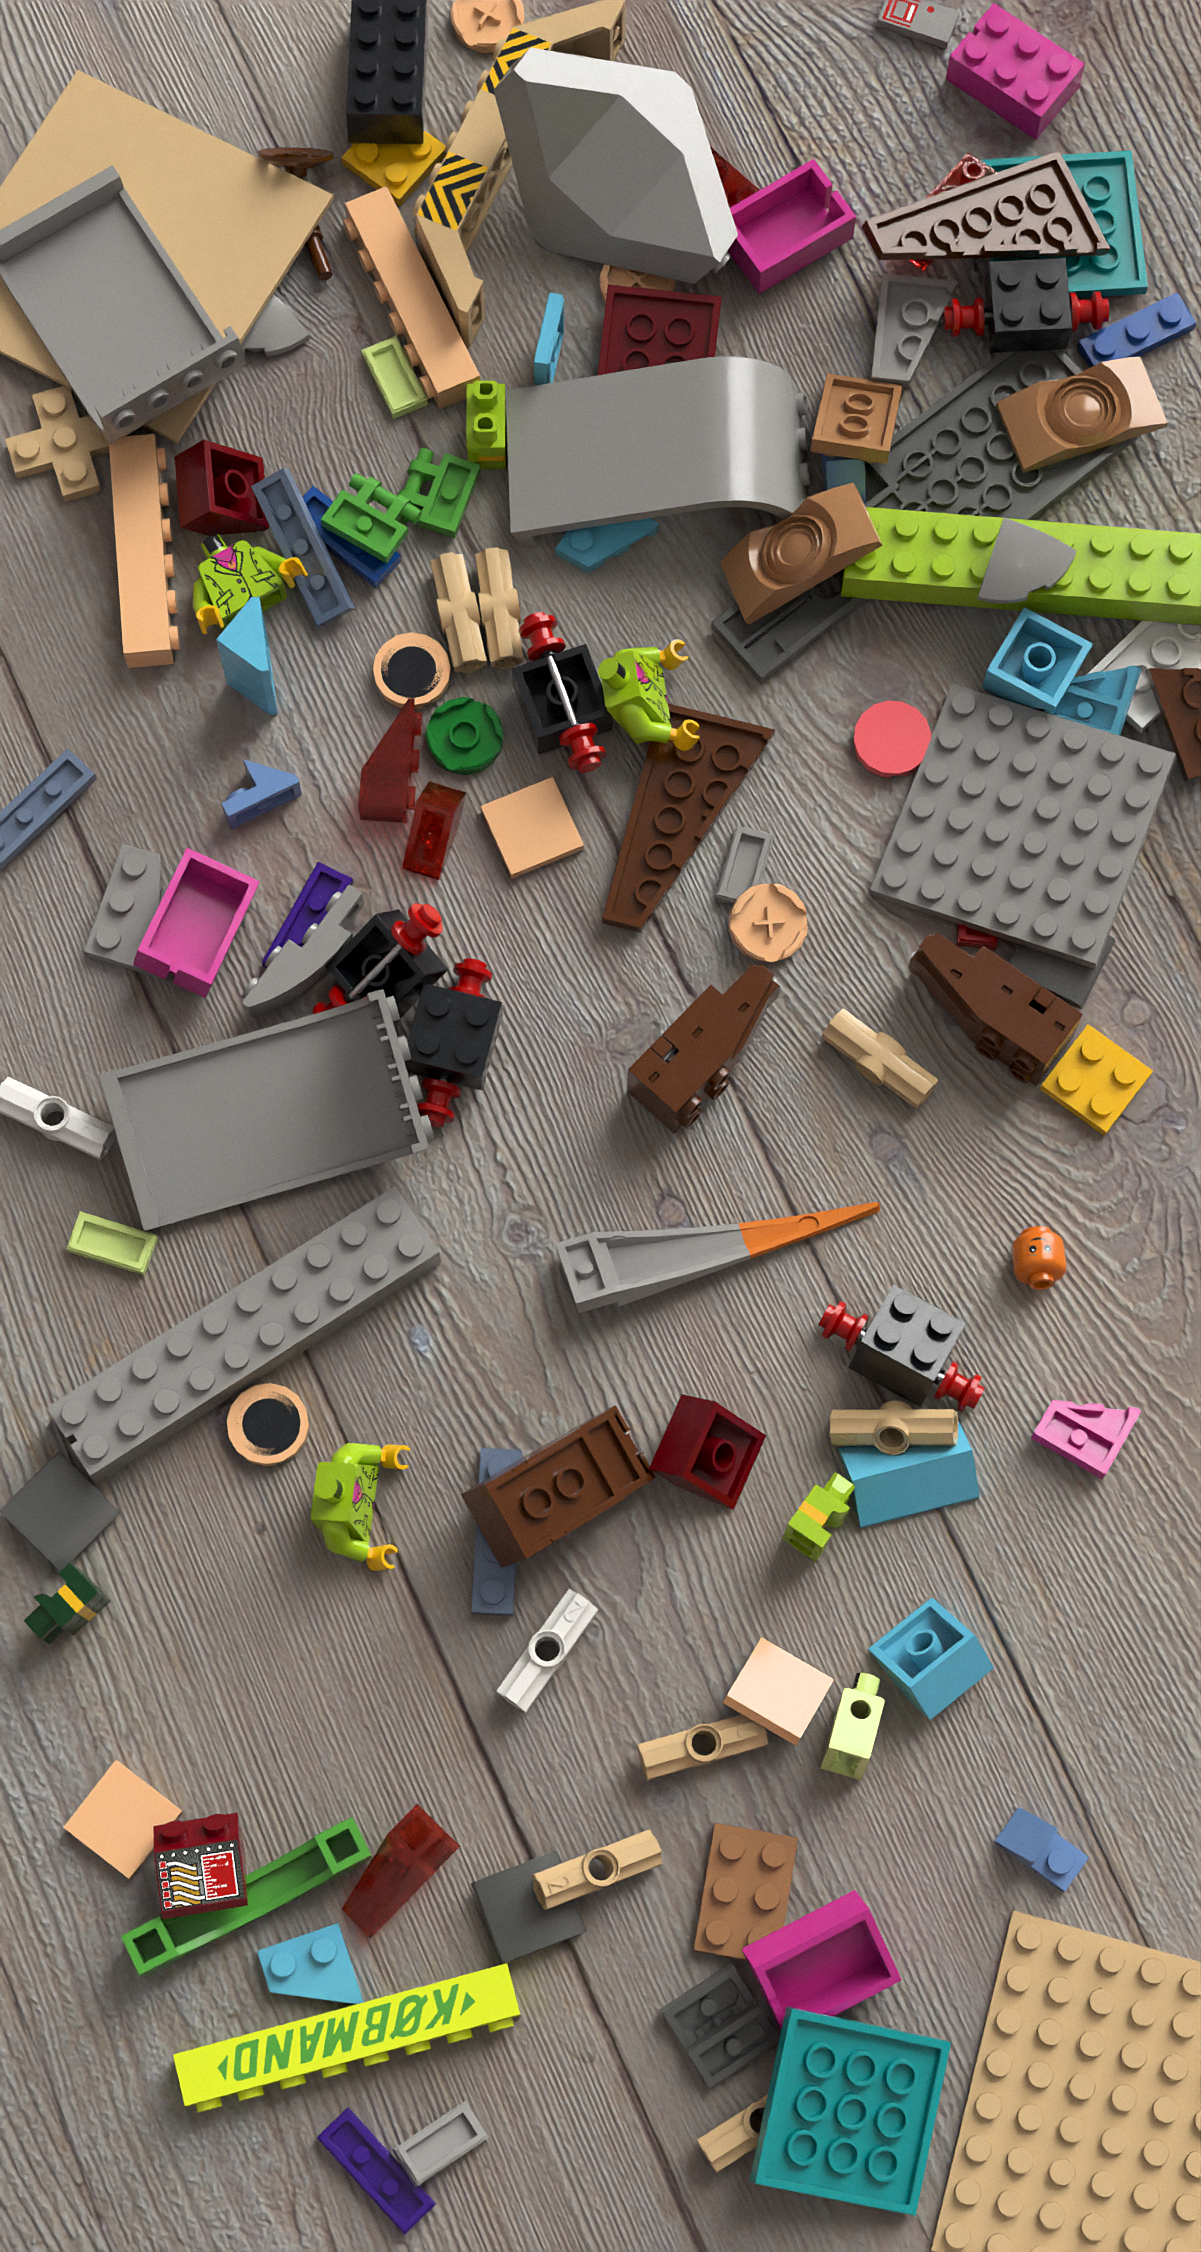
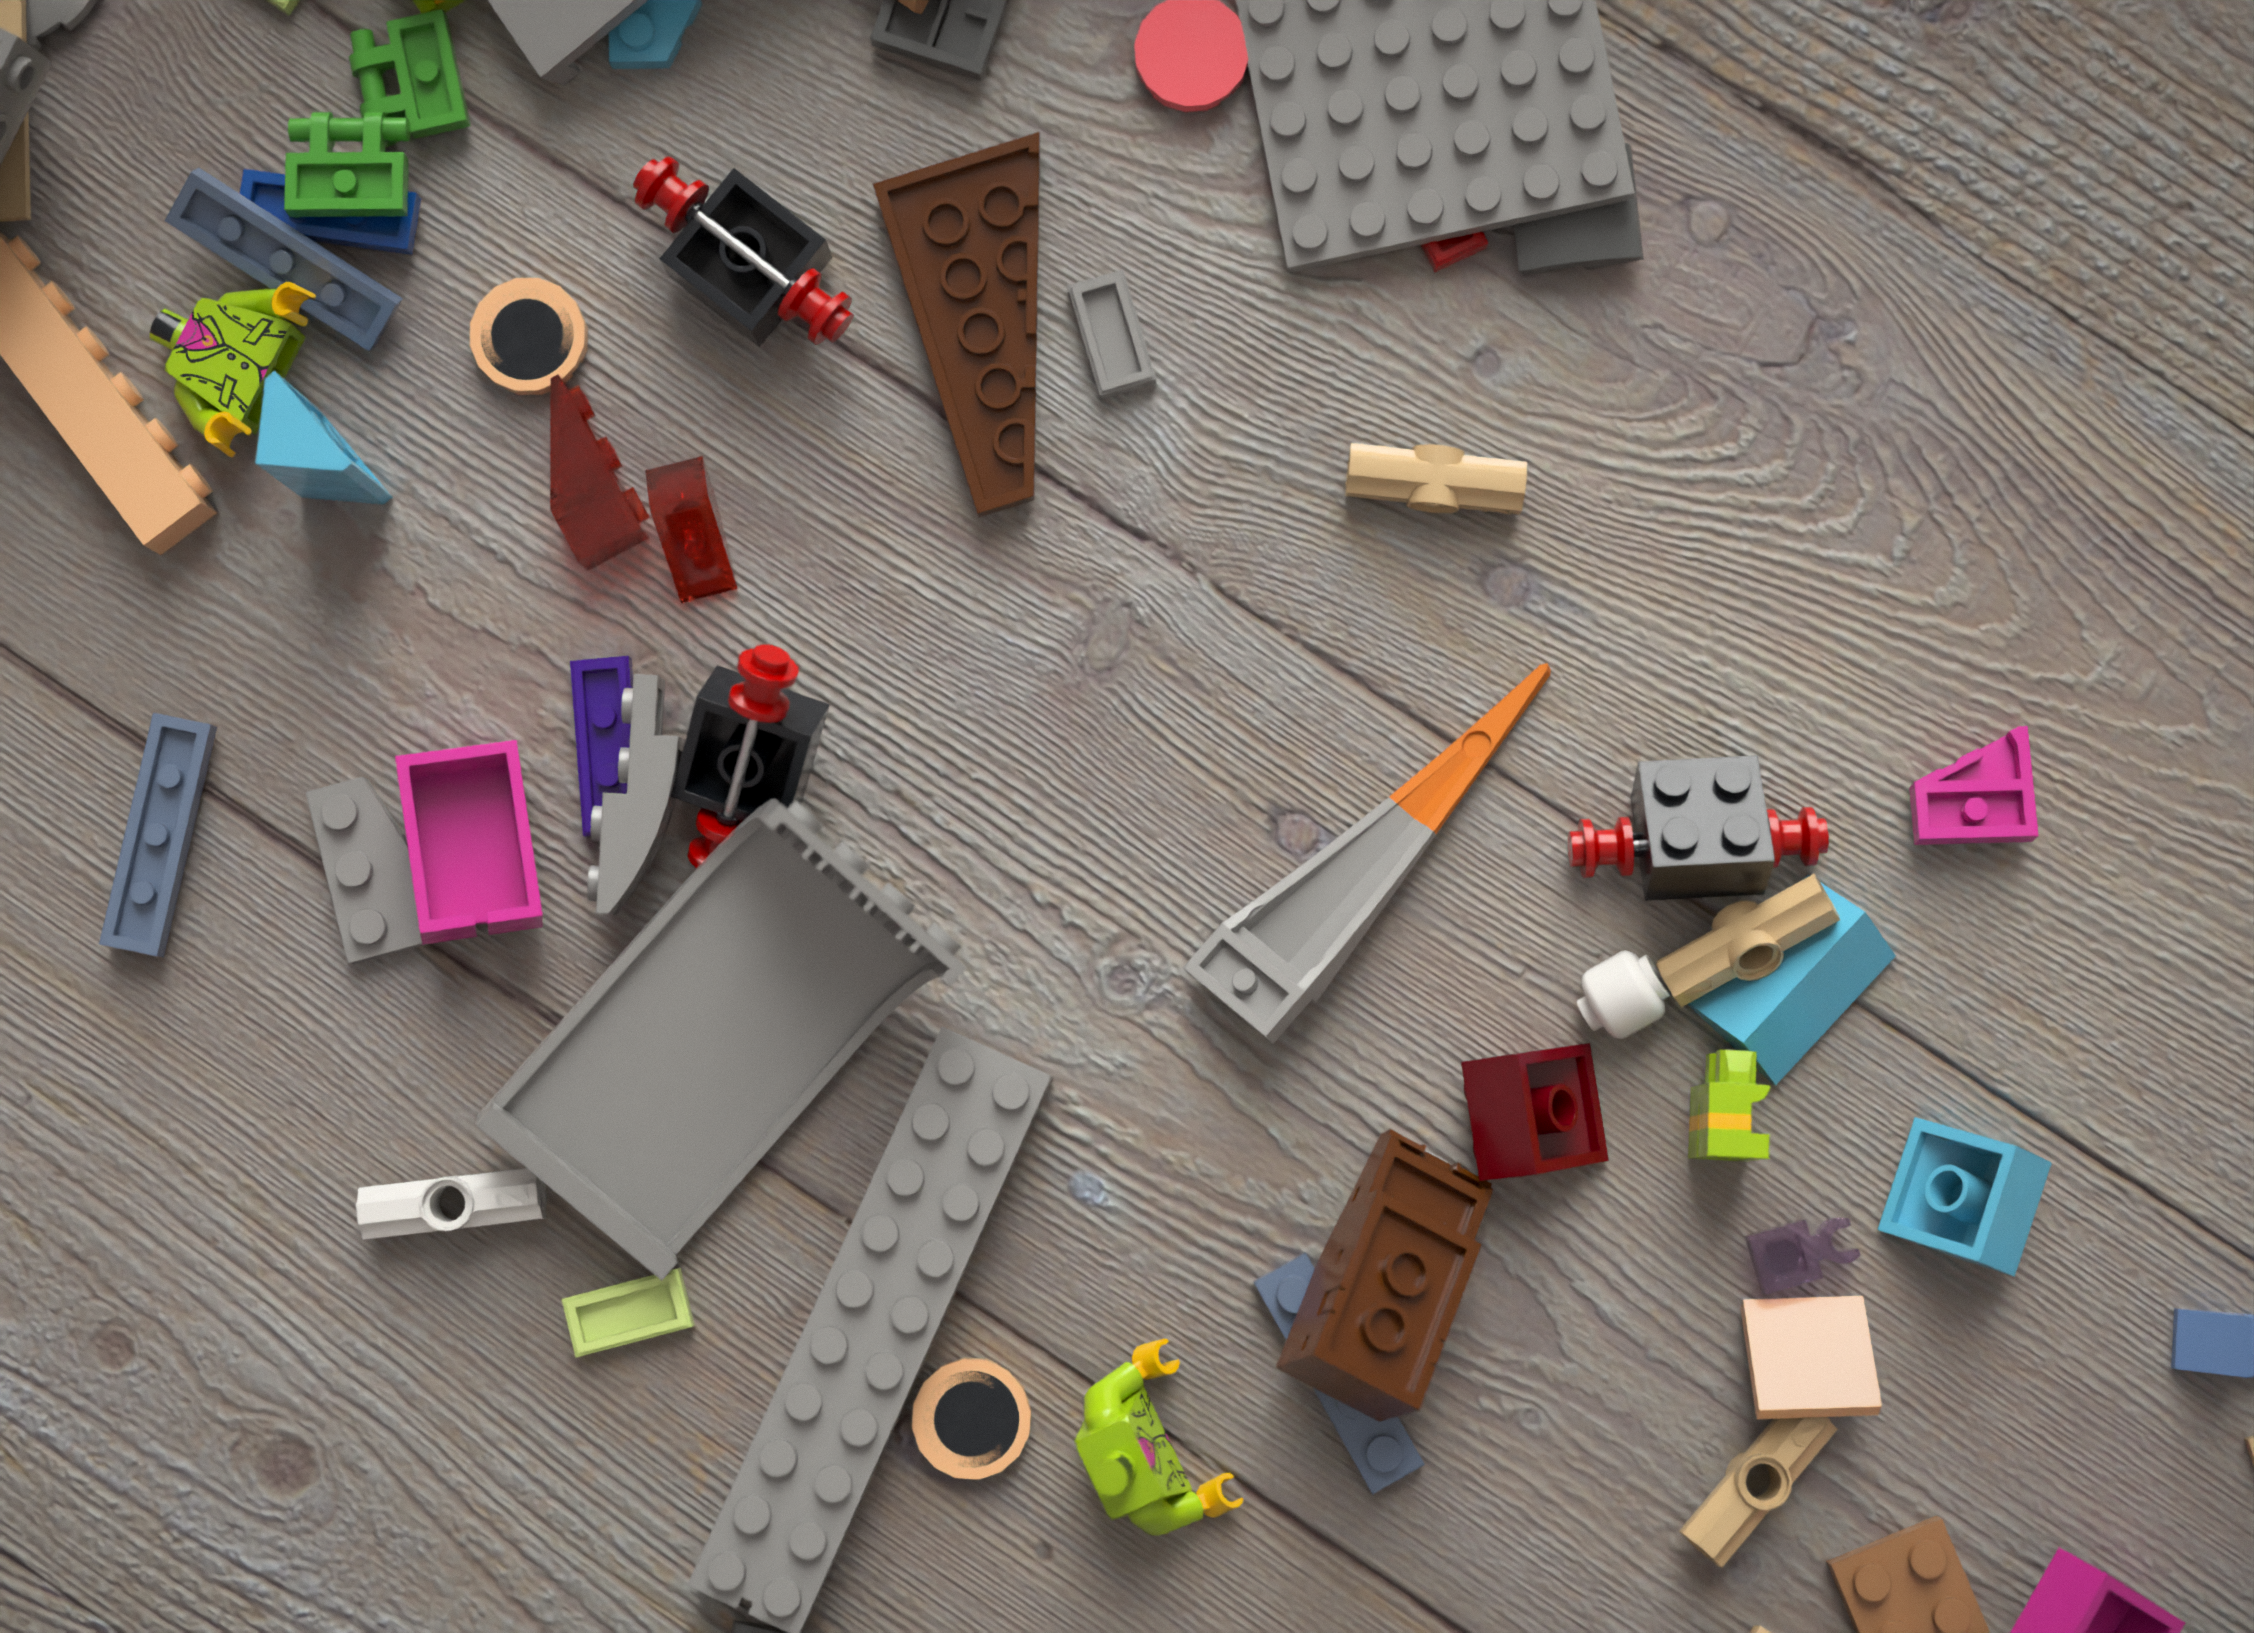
camera: 30 degrees left, 10 degrees up
dark red slope [174,440,269,536] -> none
medium blue slope [221,760,302,829] -> none
black brick [404,958,503,1128] -> none
green tile [425,697,504,775] -> none
tan piece [430,552,487,674] -> none
tan piece [475,547,524,669] -> none
light nougat tile [480,777,584,879] -> none
white piece [496,1589,598,1713] -> none
lime torso [598,639,700,751] -> none
reddish brown piece [627,964,780,1133] -> none
light nougat tile [728,883,808,963] -> none
yellowish green torso [820,1673,885,1780] -> none
reddish brown piece [908,933,1083,1086] -> none
orange head [1011,1226,1067,1290] -> none
yellow plate [1040,1024,1153,1136] -> none
none -> white head [1577,951,1671,1039]
none -> clear purple plate [1744,1217,1860,1295]

